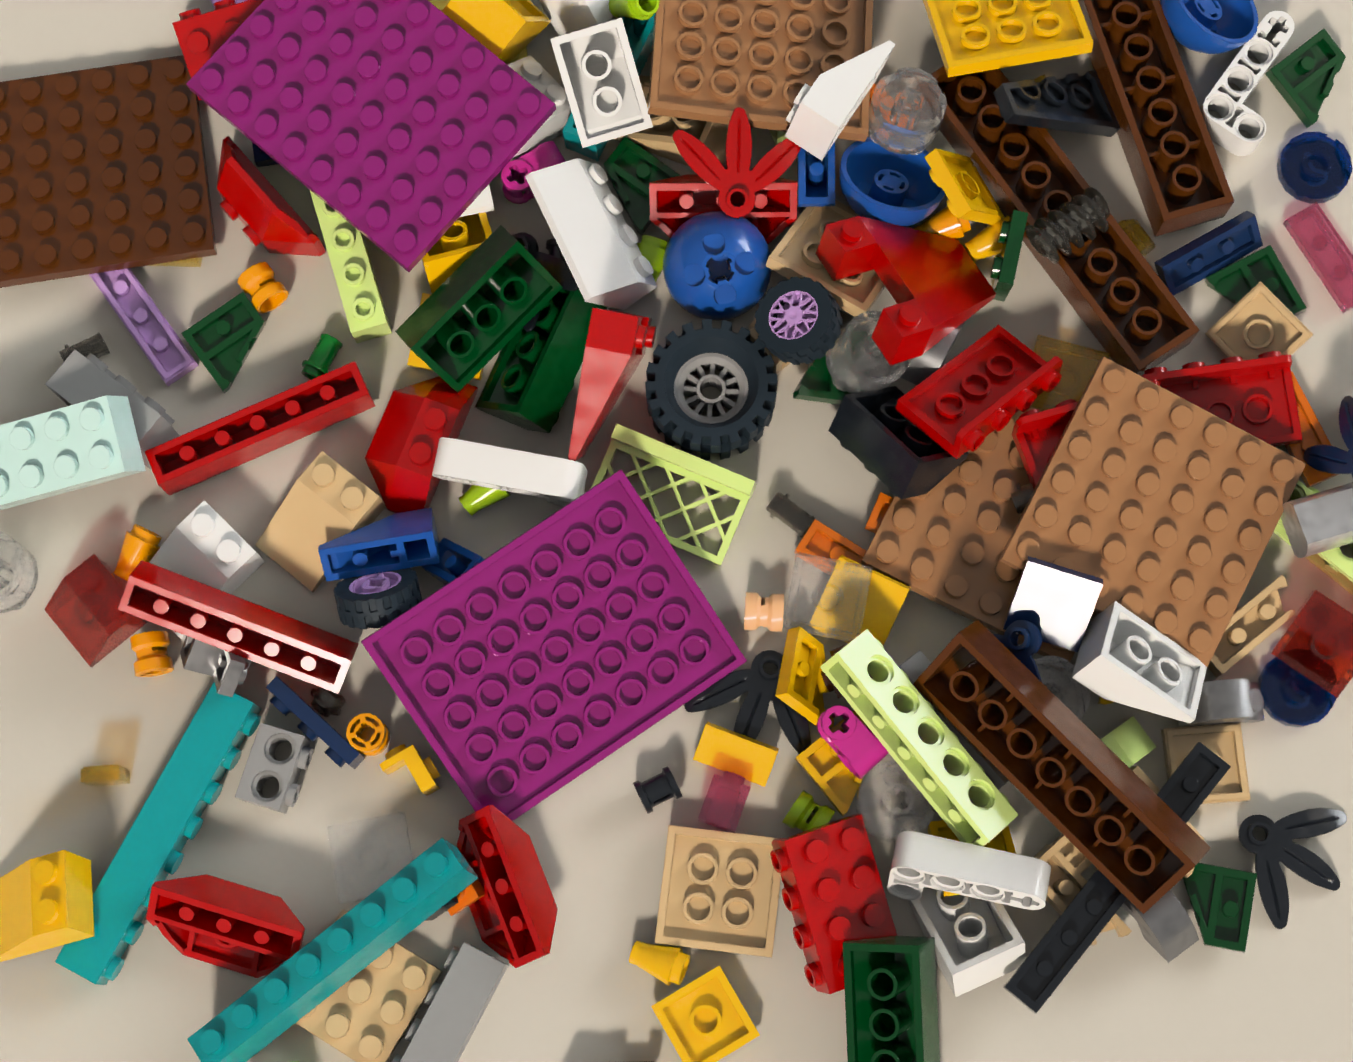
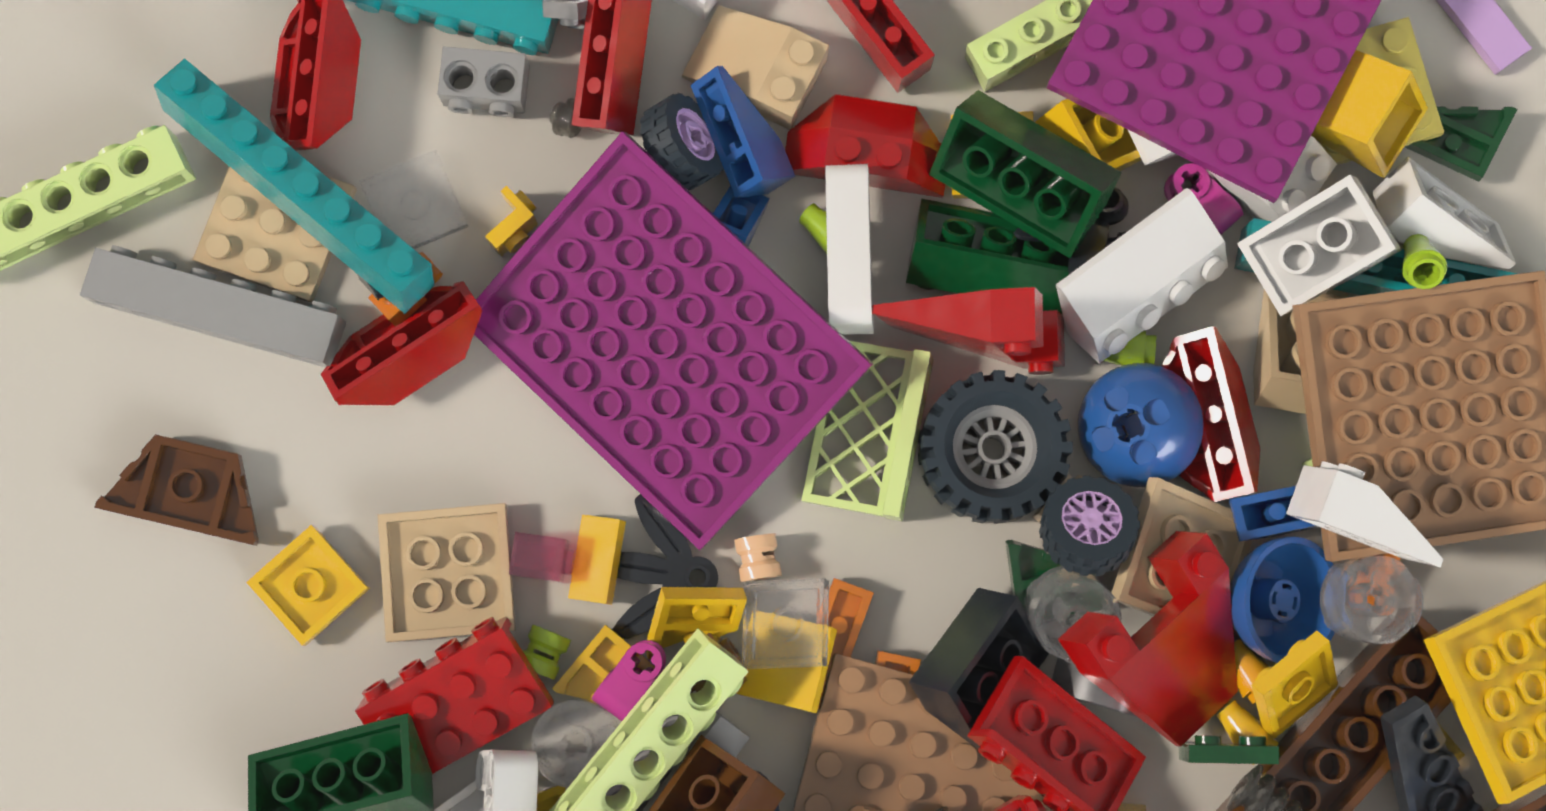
camera: 70 degrees right, 5 degrees up
dark blue plate [266,676,365,769] -> none
green pin [301,334,343,380] -> none
light orange wheel [346,713,390,756] -> none
dark green wing [604,137,681,235] -> none
yellow cone [629,940,690,986] -> none
black bush [633,766,683,814] -> none
red plant [673,107,801,218] -> none
clear smoke pin [766,492,815,537] -> none

